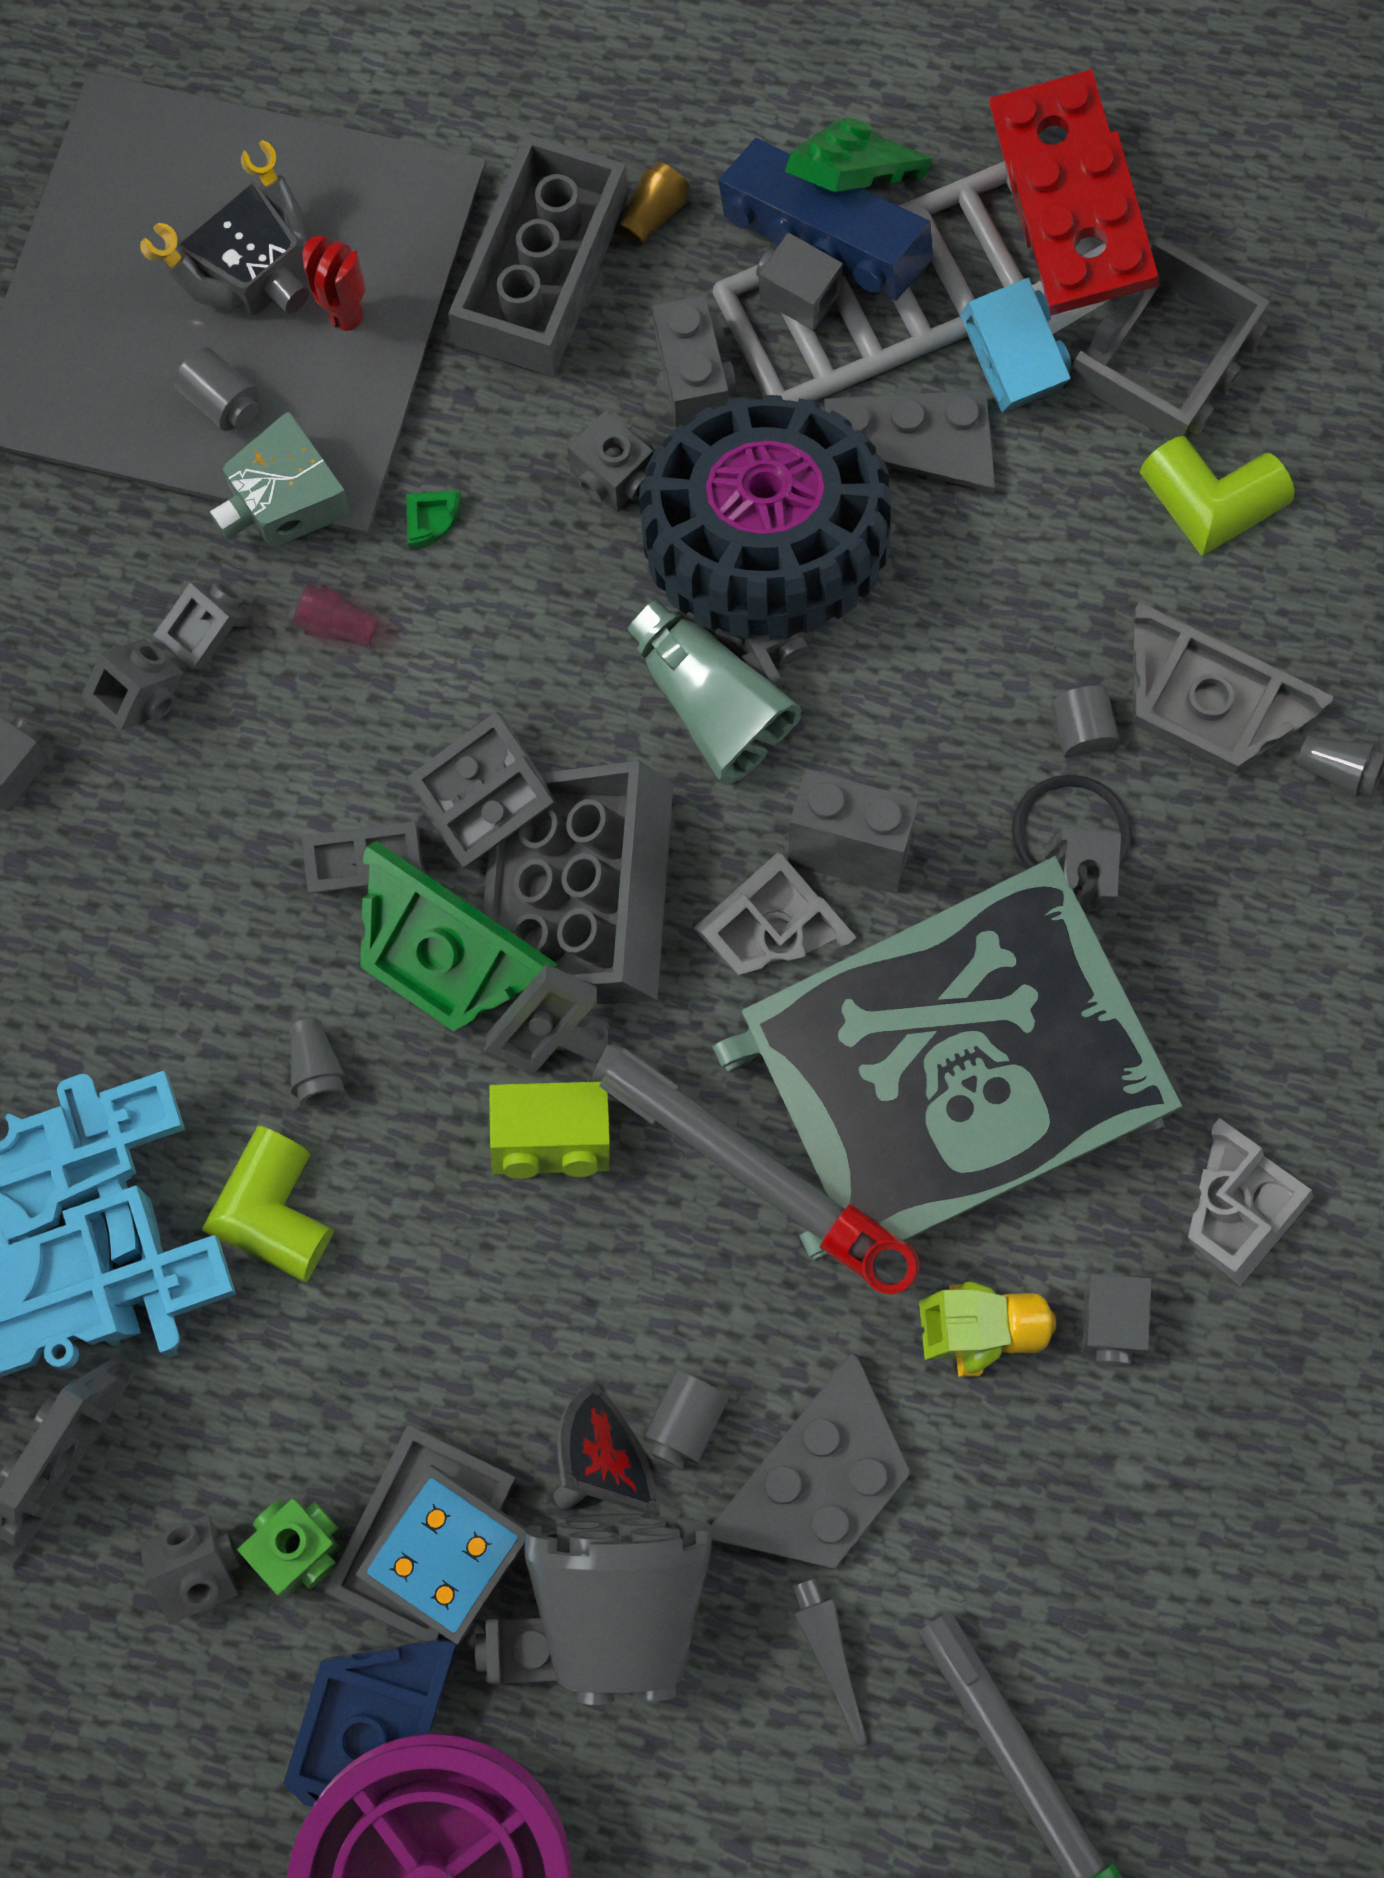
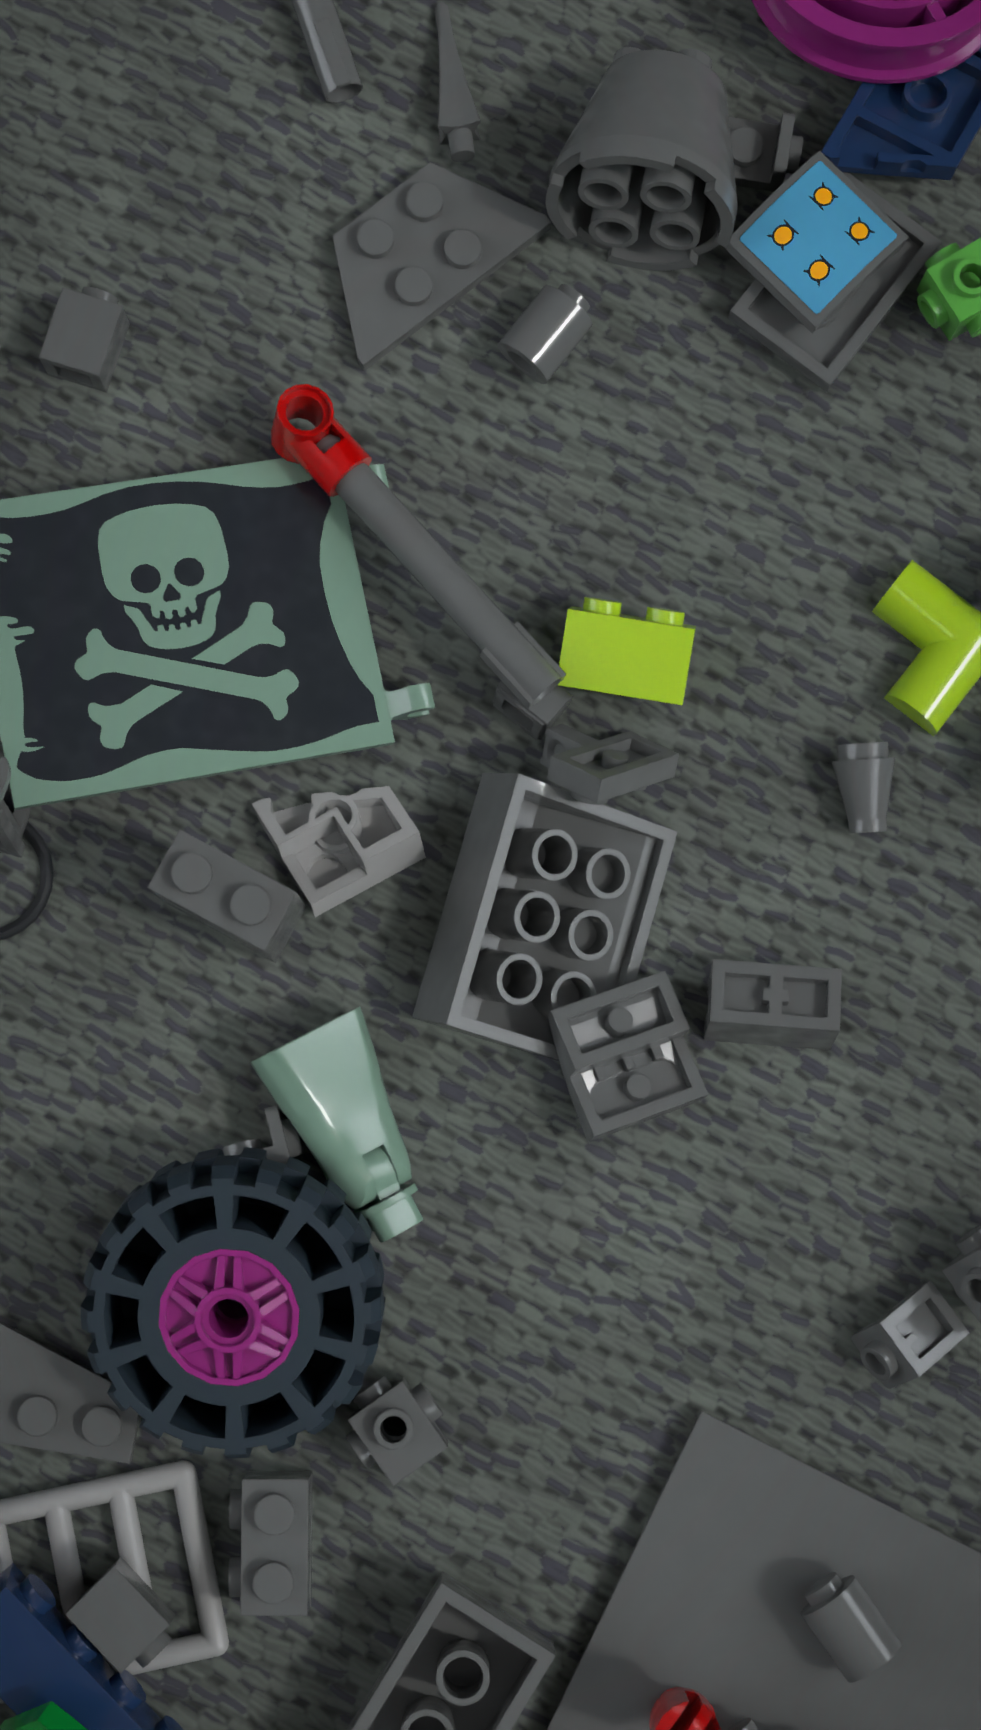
camera: 175 degrees left, 10 degrees up
sand green torso [209,412,352,547] -> none
clear pink cone [293,583,379,648] -> none
green wing [360,841,558,1031] -> none
green tile [406,490,462,550] -> none
shield [553,1382,661,1517] -> none
lime piece [919,1281,1056,1377] -> none

